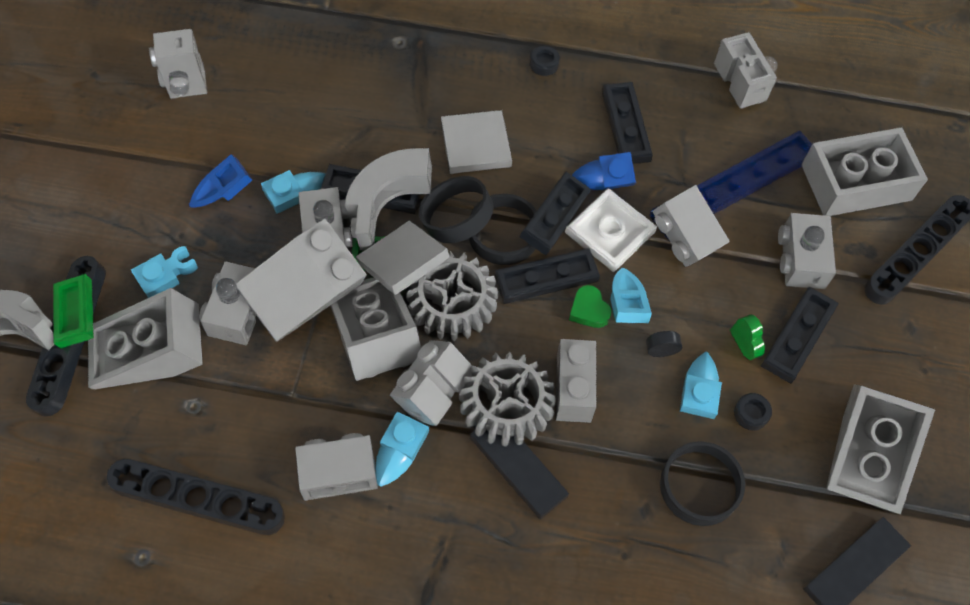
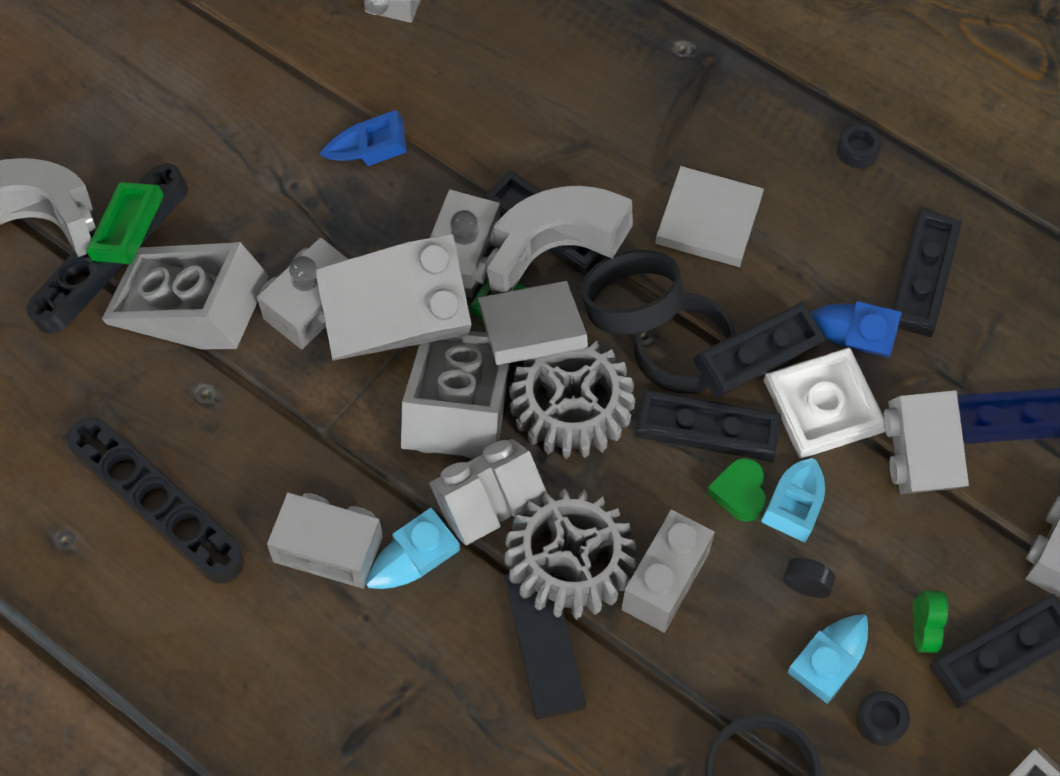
camera: 30 degrees right, 0 degrees up
medium azure plate [131,246,198,298] -> none
medium azure plate [261,170,326,214] -> none

